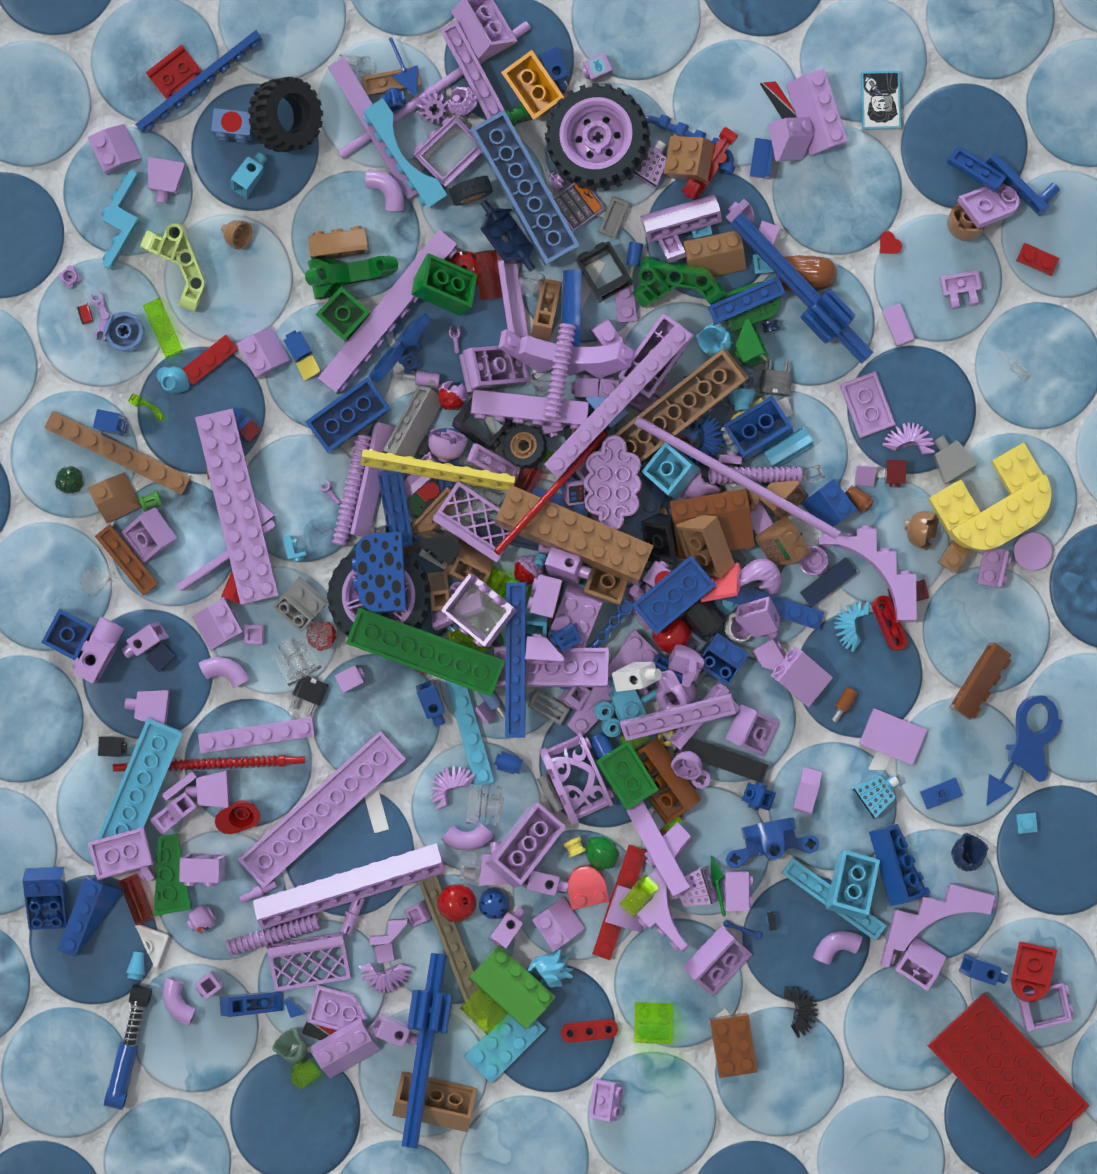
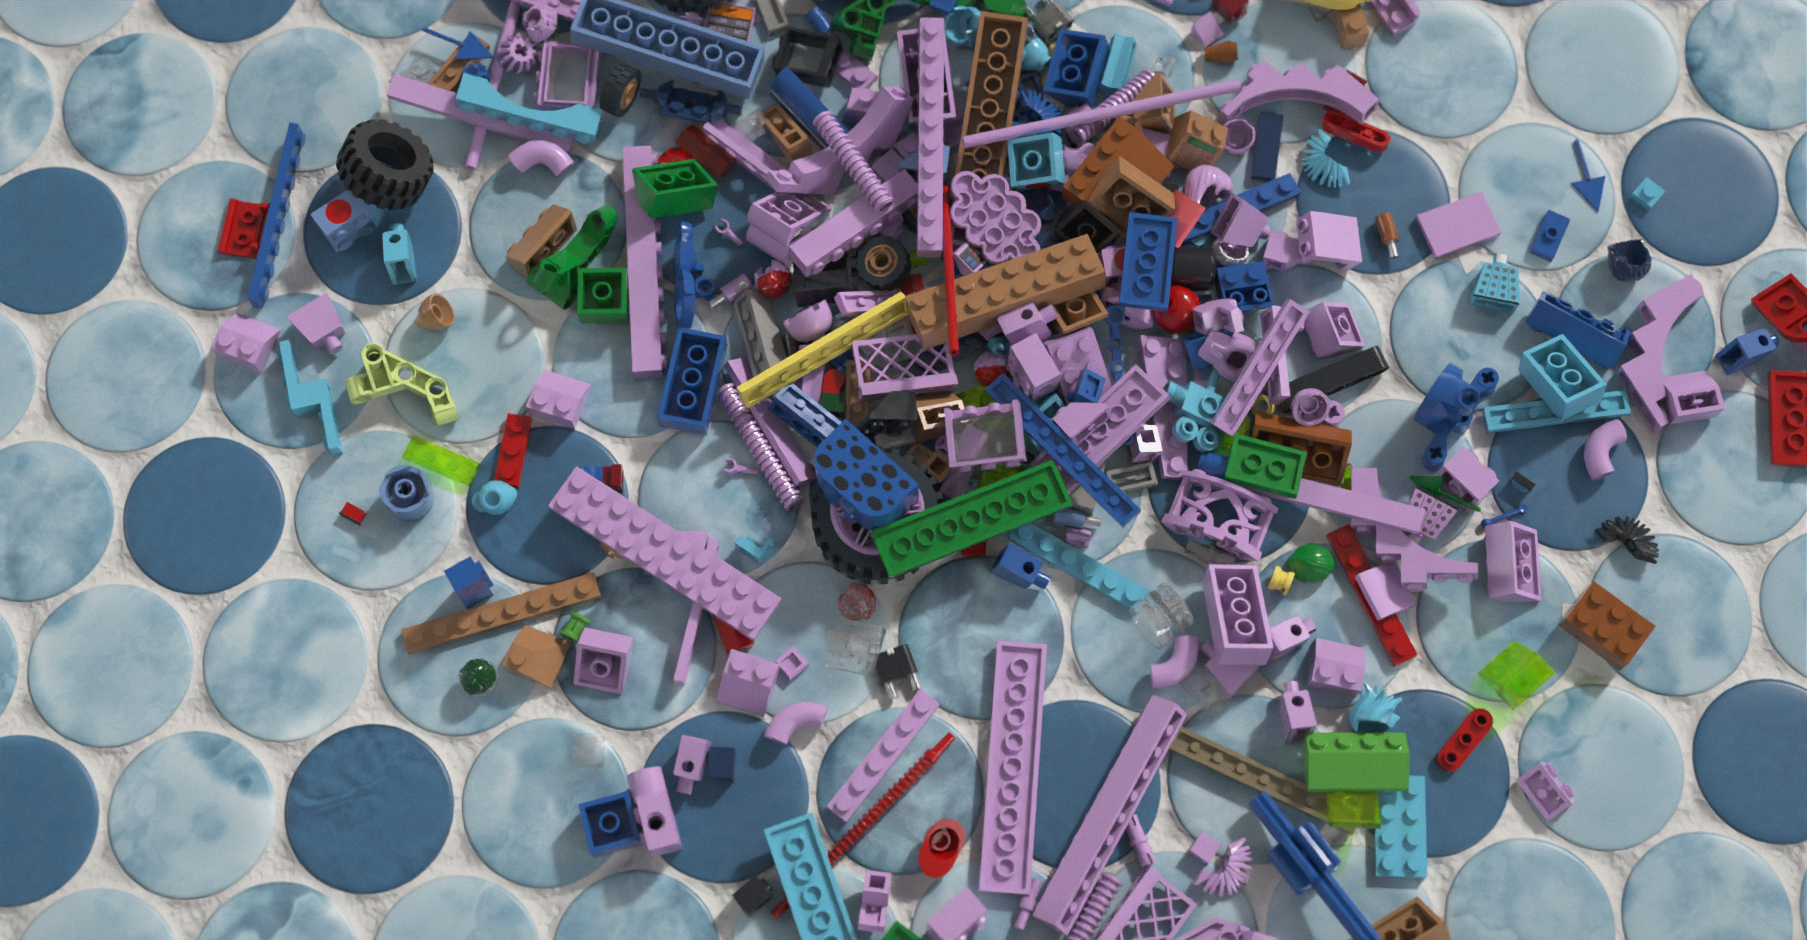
camera: 45 degrees left, 15 degrees down
lavender plate [58,265,82,288] -> none
lavender piece [90,291,110,341] -> none
dark orange plate [95,524,159,596] -> none
lavender torso [124,690,171,725] -> none
clear neon green piece [128,394,165,421] -> none
lavender tile [162,771,198,801] -> none
lavender torso [185,771,230,808] -> none
light grey brick [273,576,328,632] -> none
blue brick [283,330,312,362] -> none
light yellow slope [296,355,321,381] -> none
lavender brick [335,665,366,693] -> none
white sticker [364,786,389,833] -> none
lavender slope [369,918,408,945] -> none
lavender torso [372,1012,418,1047] -> none
lavender slope [404,900,432,928] -> none
lavender hair [430,766,475,810] -> none
red cylinder [437,884,476,923] -> none
blue helmet [479,887,510,919] -> none
blue brick [494,751,523,775] -> none
coral slope [567,865,609,910] -> none
white torso [612,662,662,692] -> none
clear neon green slope [619,874,659,918] -> none
blue brick [742,782,776,811] -> none
lavender slope [793,767,822,815] -> none
blue slope [802,479,857,527] -> none
medium nougat cylinder [905,511,939,550] -> none
dark orange slope [949,642,1011,720] -> none
blue animal [1006,695,1062,782] -> none

